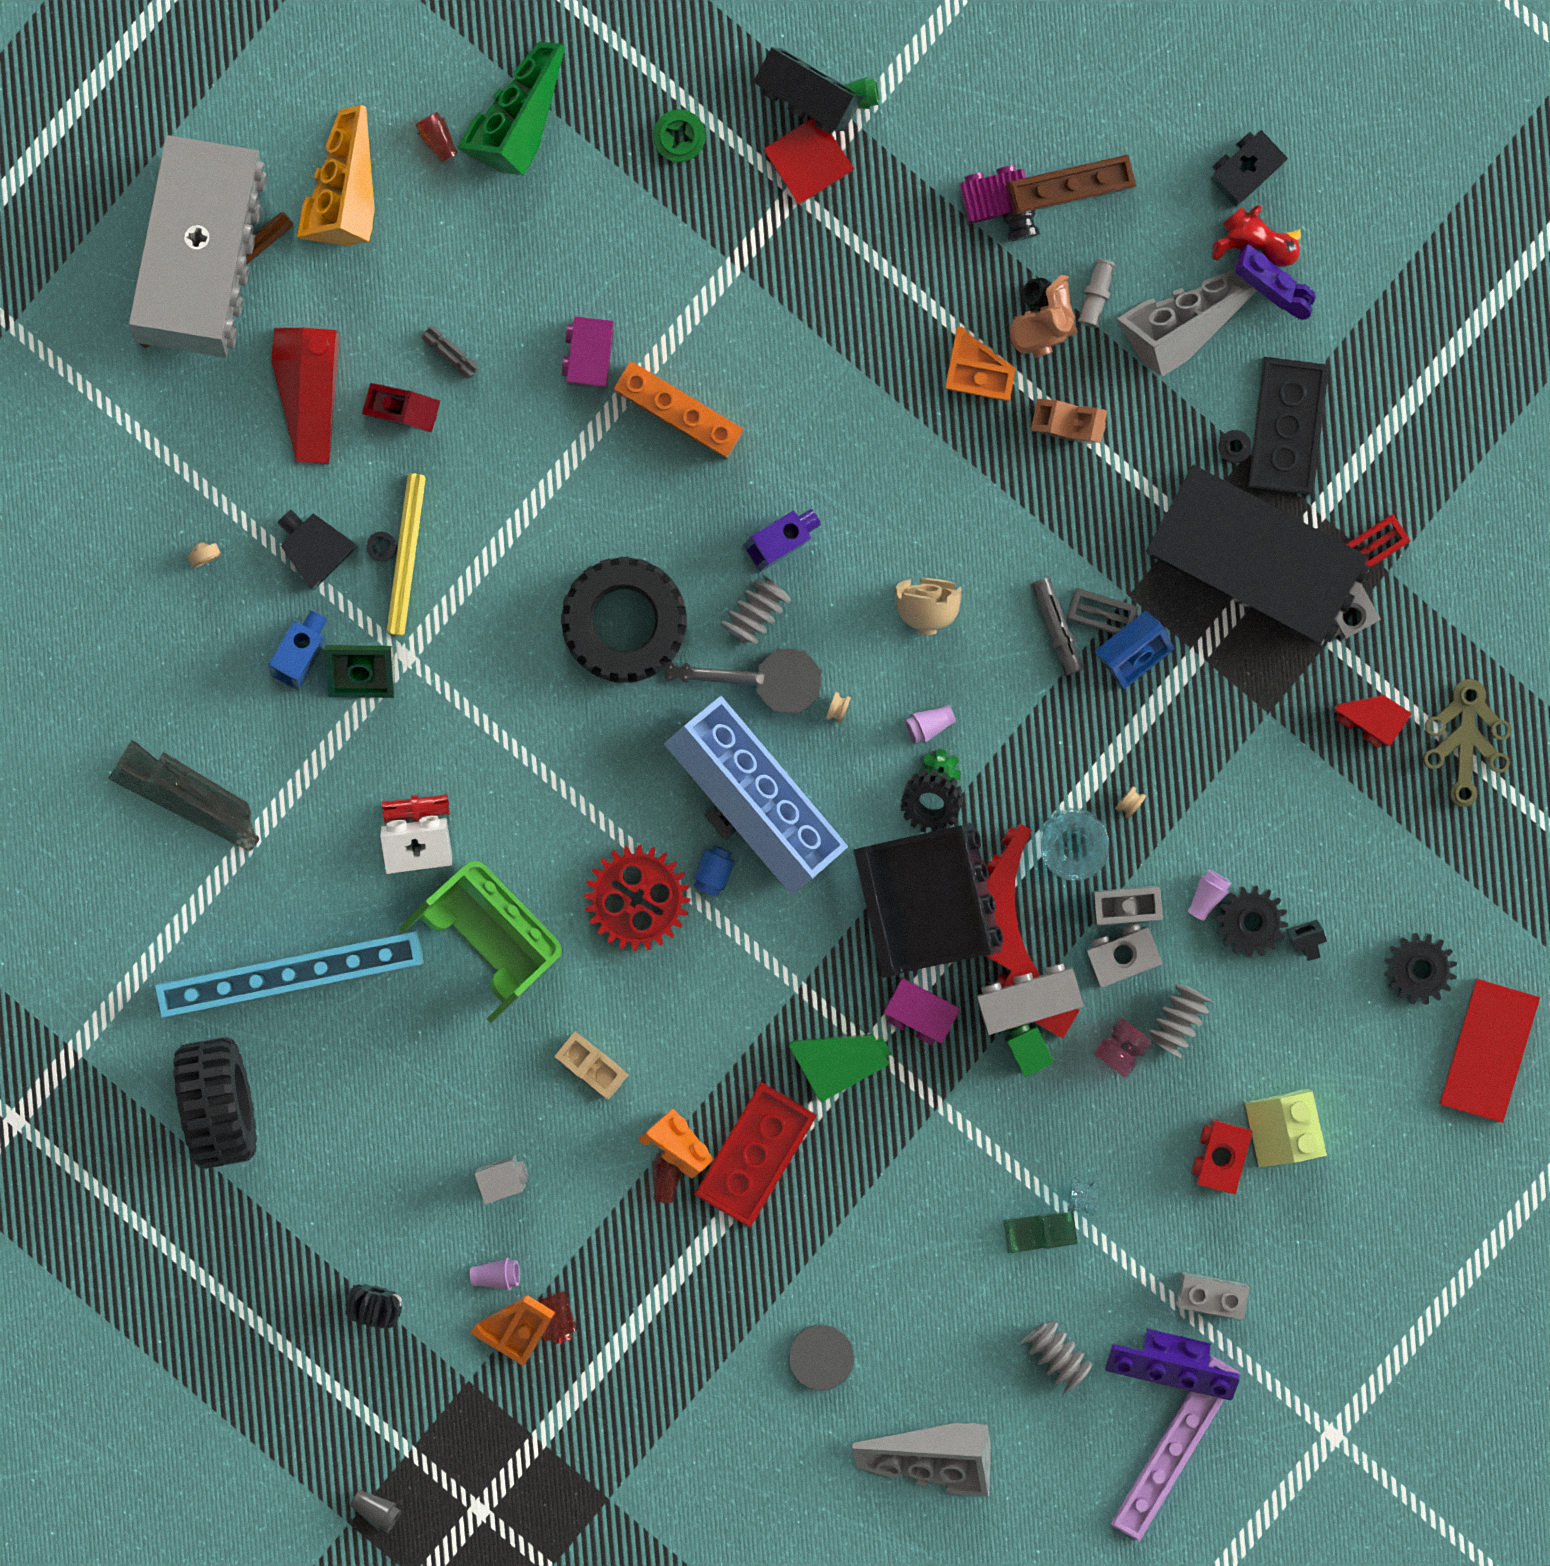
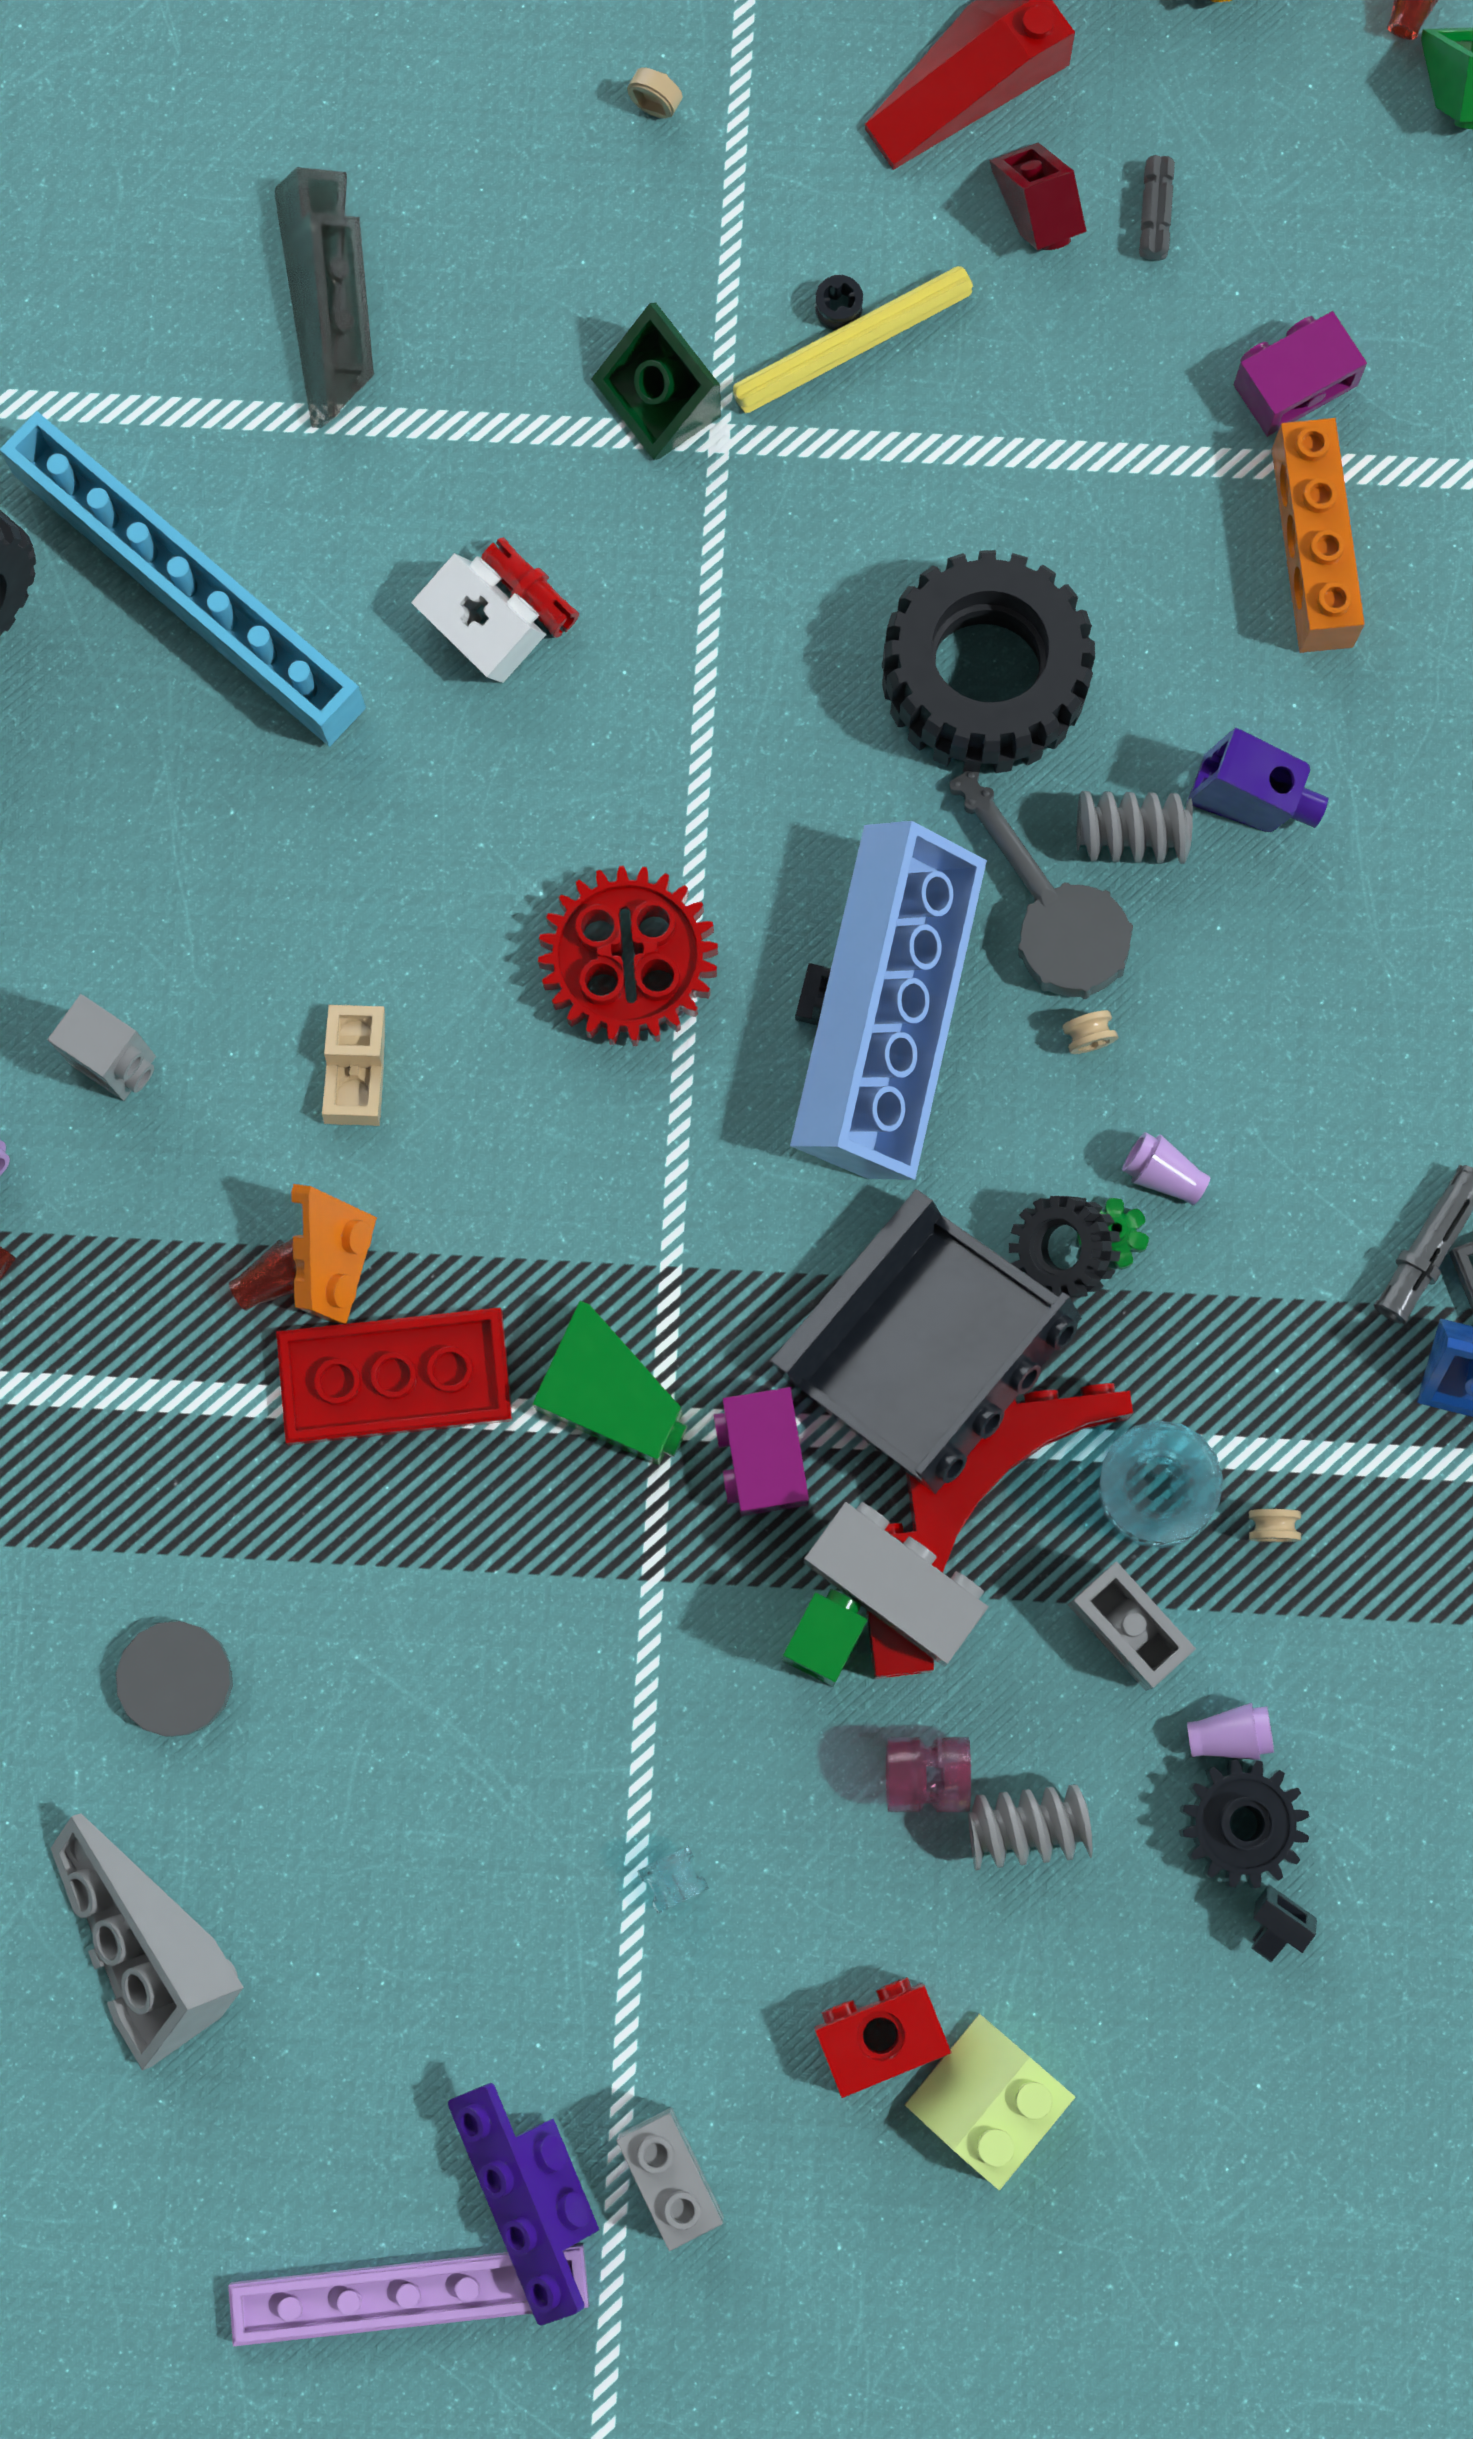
camera: 55 degrees right, 10 degrees down
blue torso [269,610,327,691] -> none
black torso [277,510,359,590] -> none
bright green windscreen [399,861,562,1024] -> none
blue brick [693,845,736,897] -> none
tan cylinder [895,578,962,635] -> none
clear green slope [1003,1211,1078,1253] -> none
light grey piece [1021,1321,1093,1393] -> none
light grey brick [1085,923,1162,988] -> none
black gear [1384,933,1457,1005] -> none
red tile [1439,978,1540,1123] -> none

